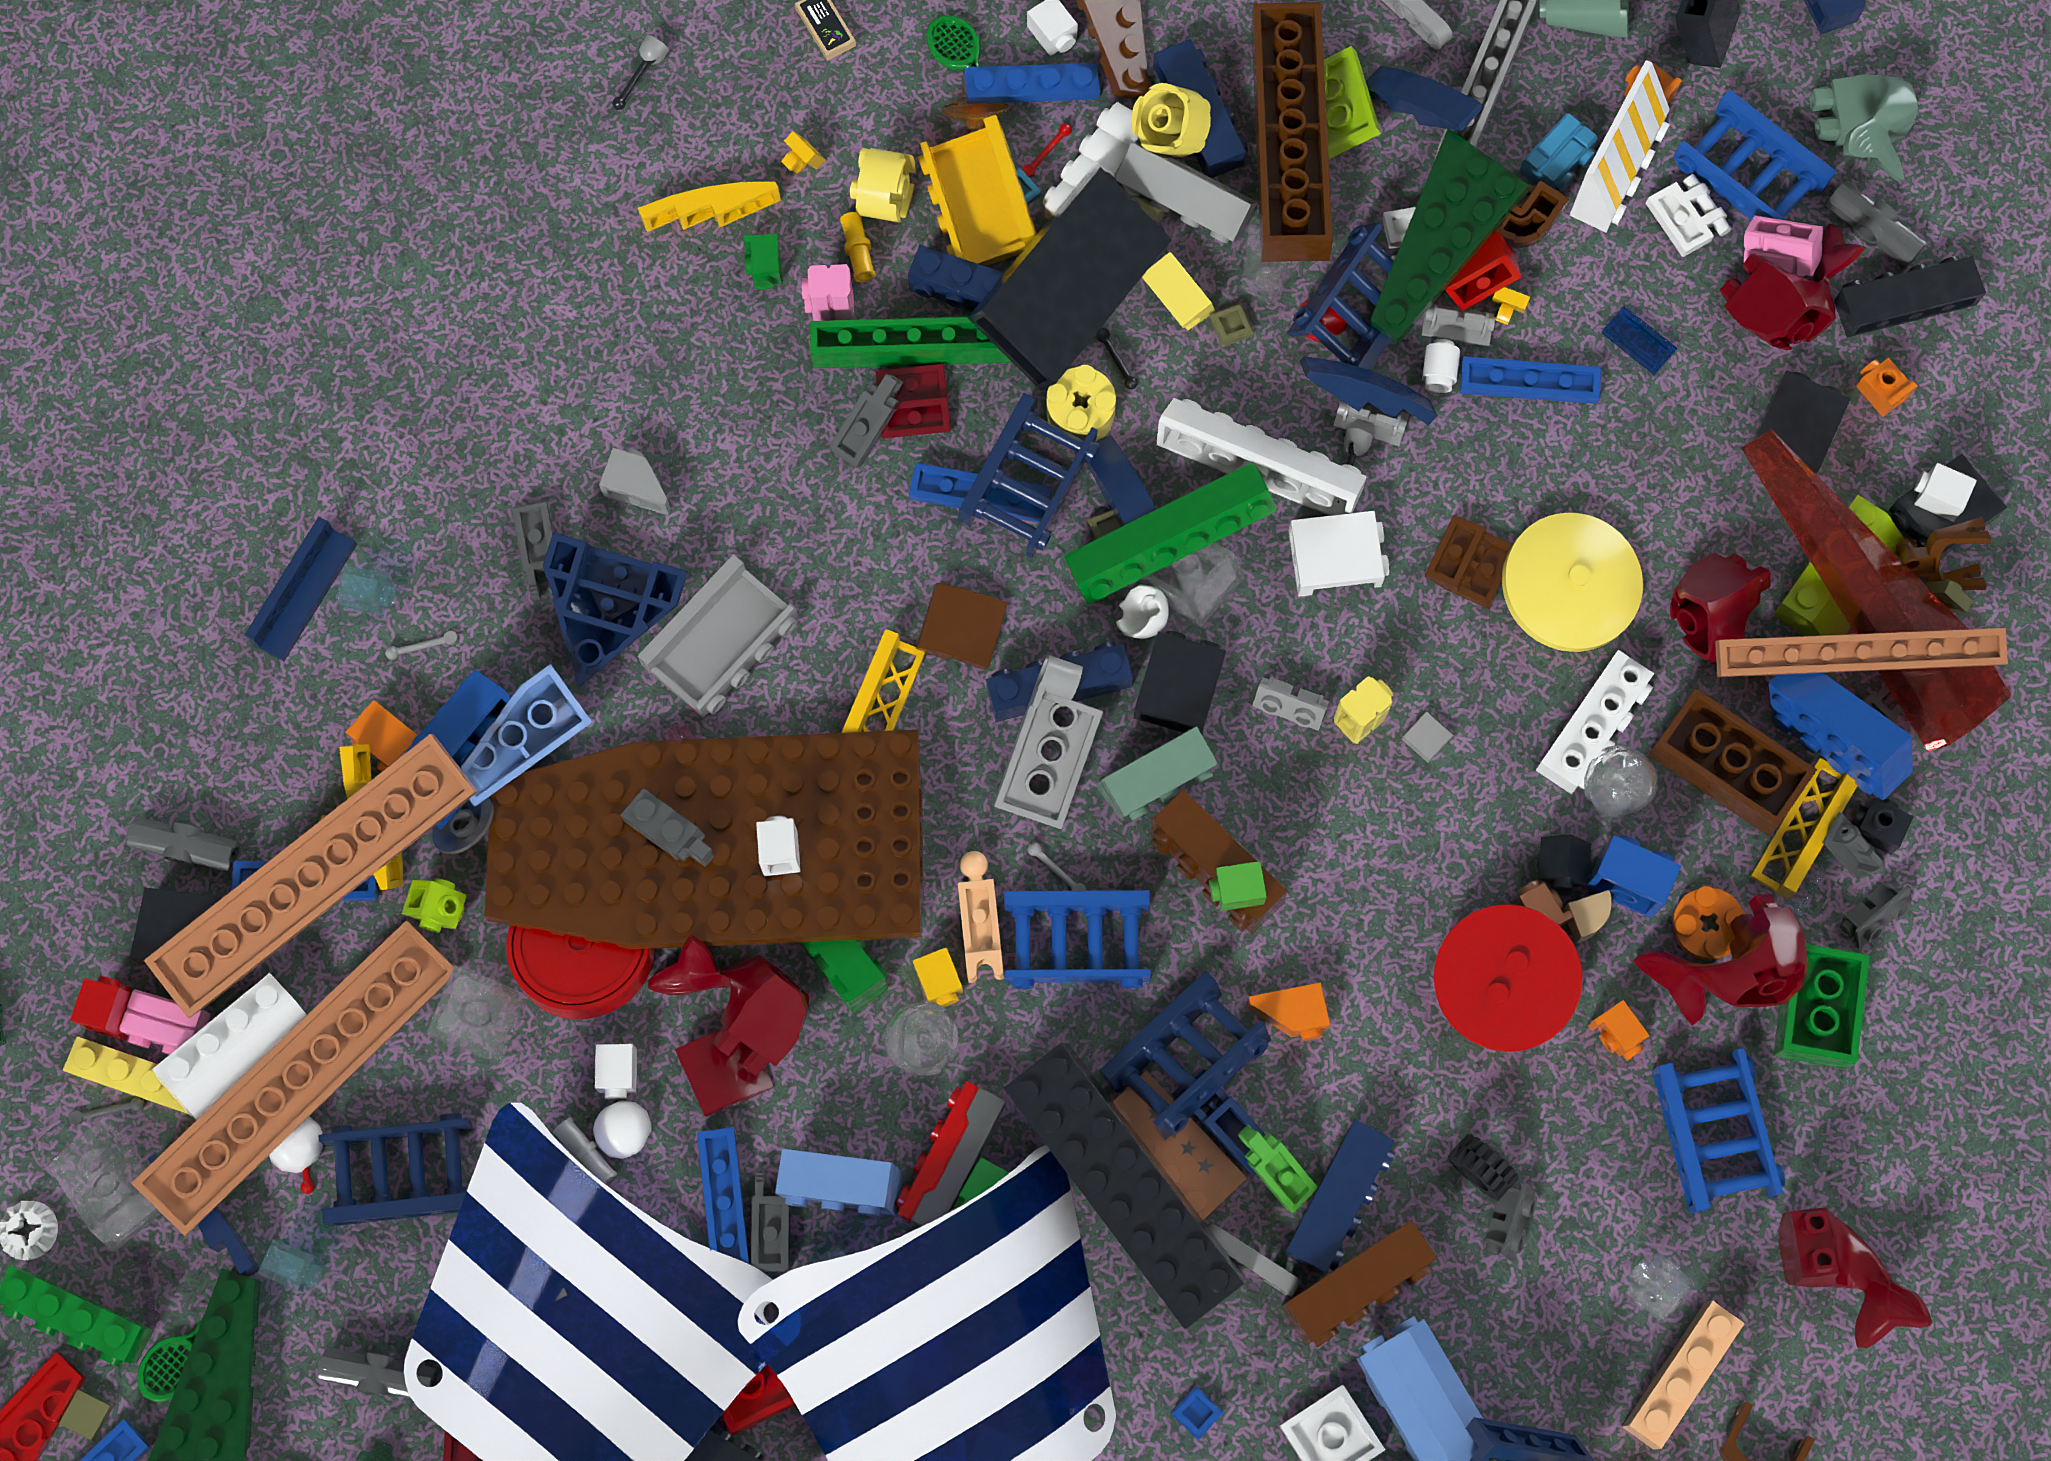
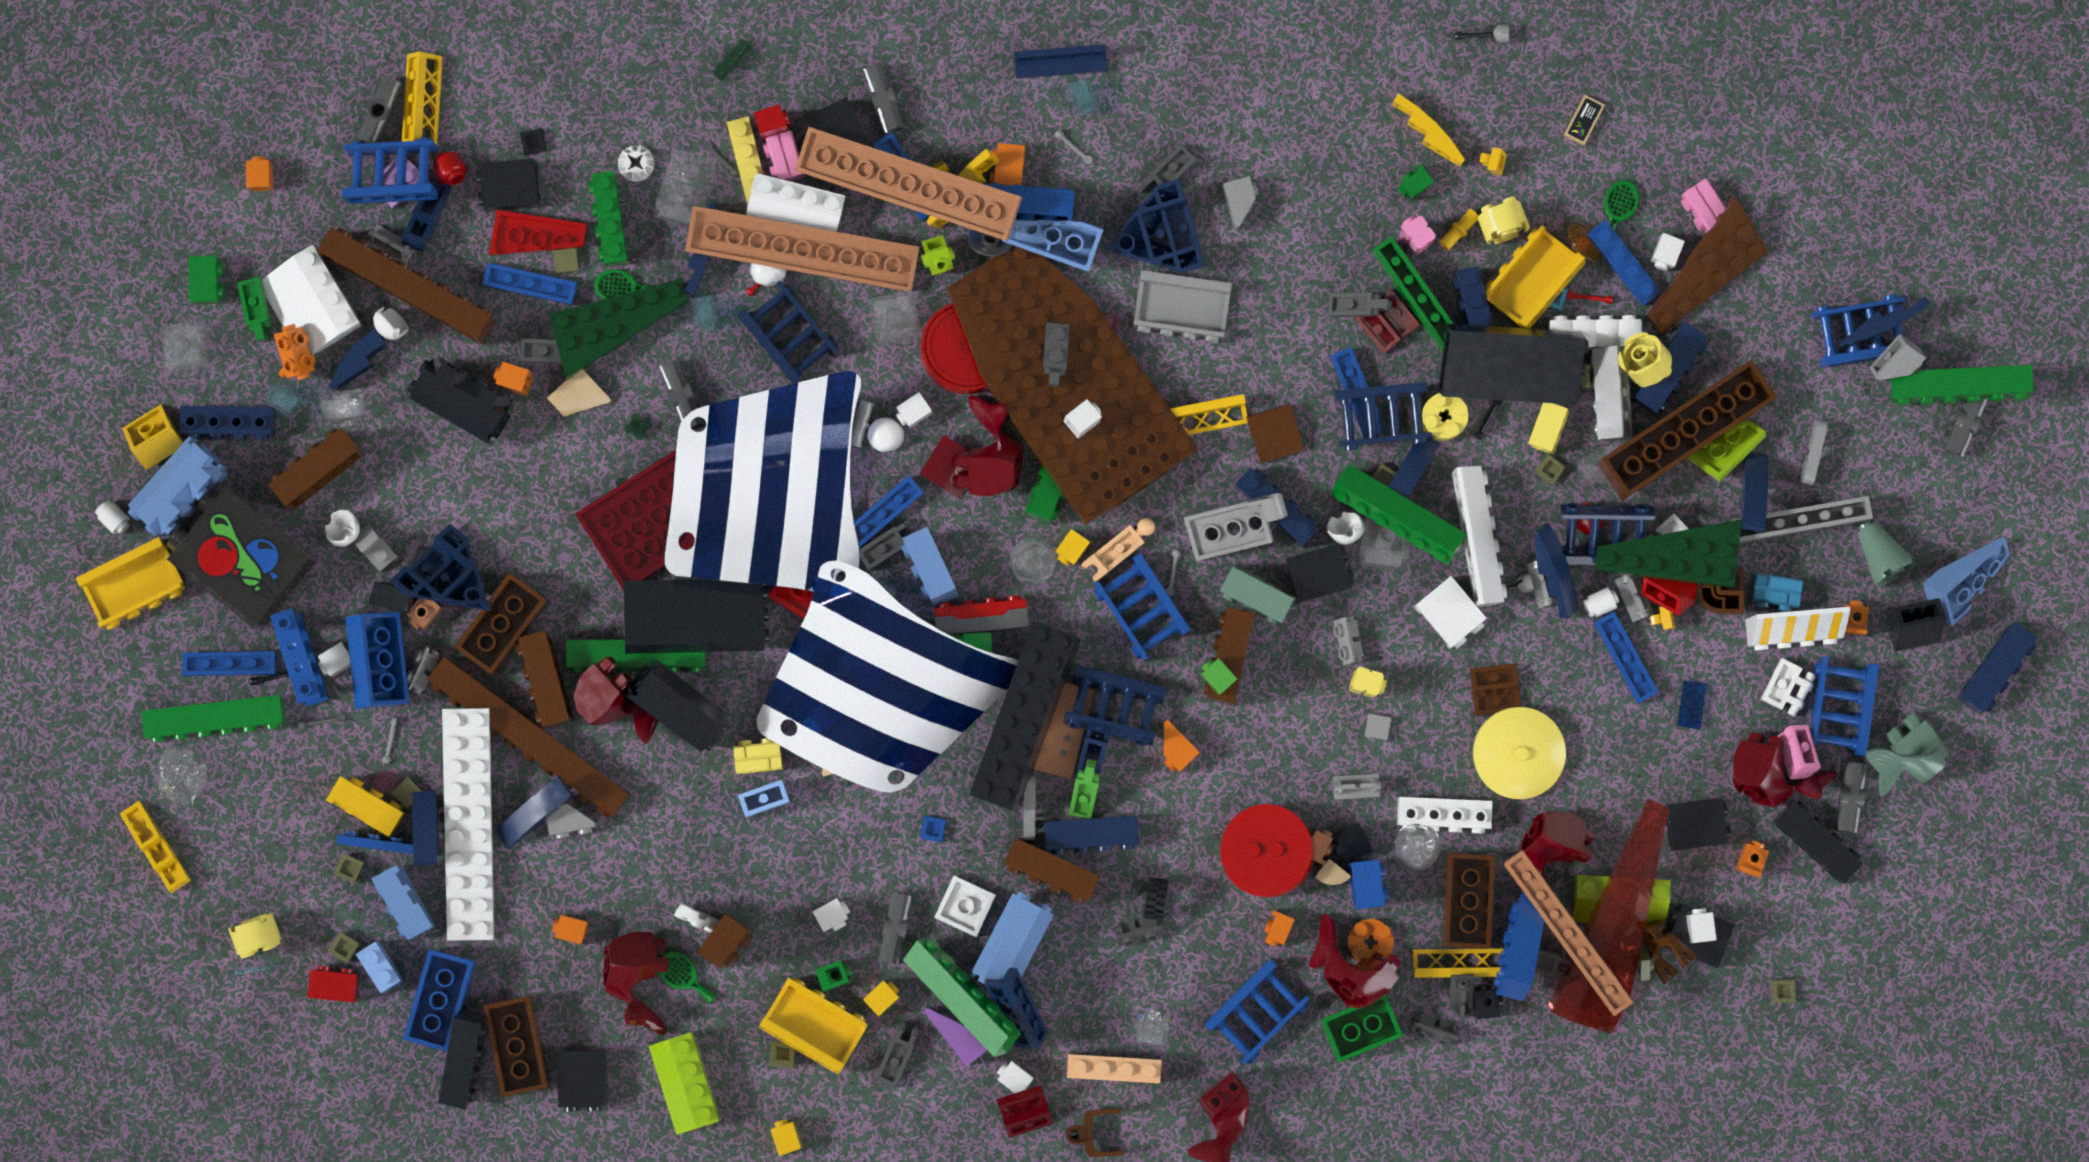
camera: 55 degrees right, 10 degrees up
none -> light grey hinge [1333,774,1381,800]

